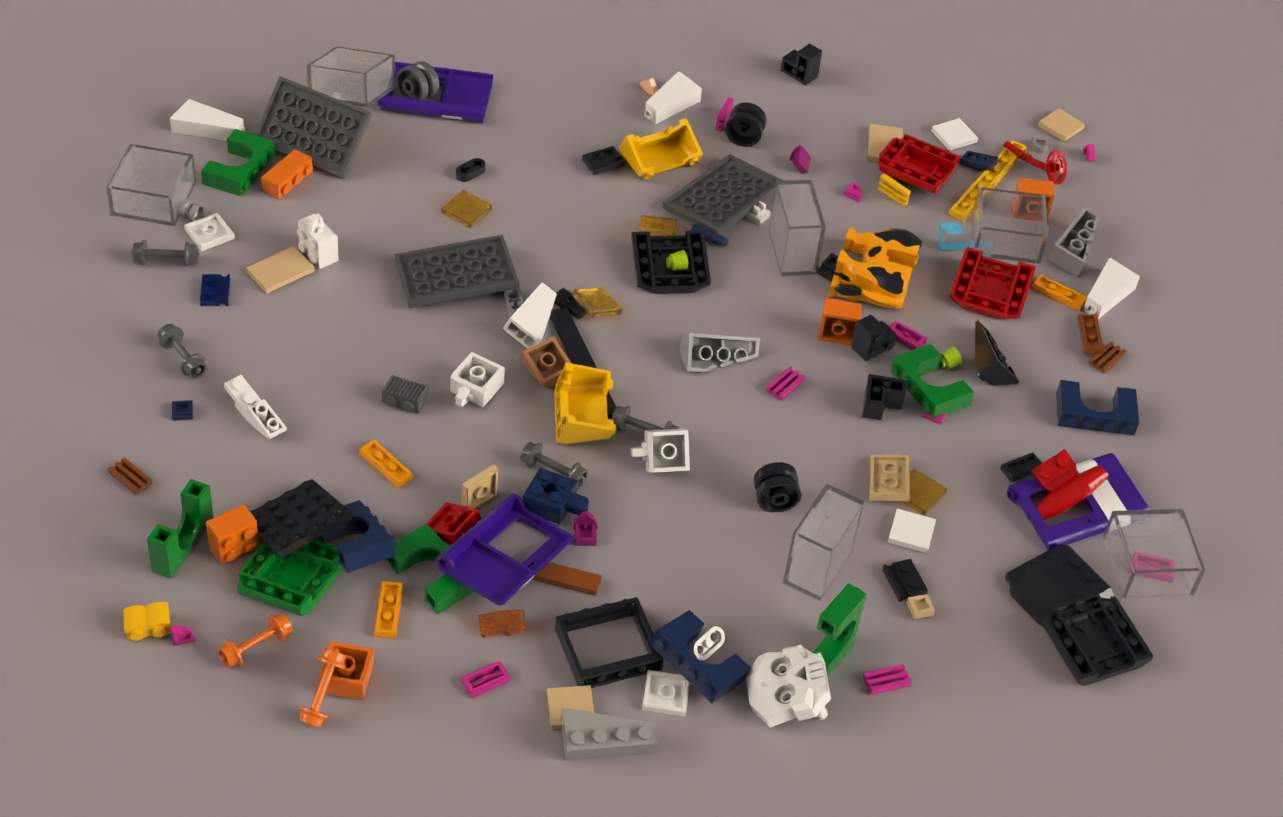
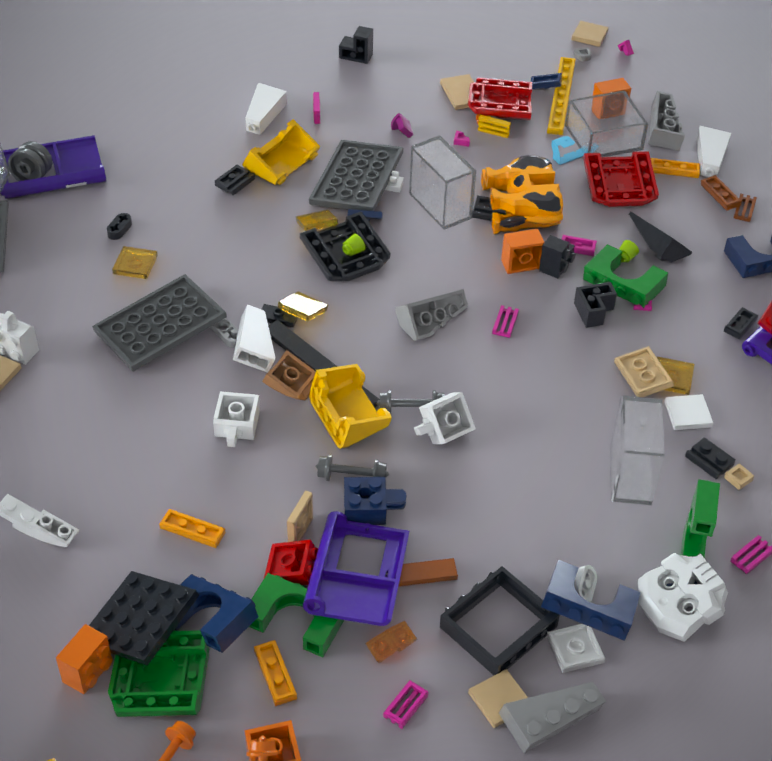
camera: 20 degrees left, 0 degrees up
green arch [147,479,214,578] -> none
dark grey brick [382,375,428,414] -> none
magenta tile [573,511,598,546] -> none
light nougat tile [640,78,658,95] -> none
black wheel [725,102,767,147] -> none
black wheel [753,462,802,513] -> none
white tile [931,118,978,151] -> none
red dish [1003,141,1067,185] -> none

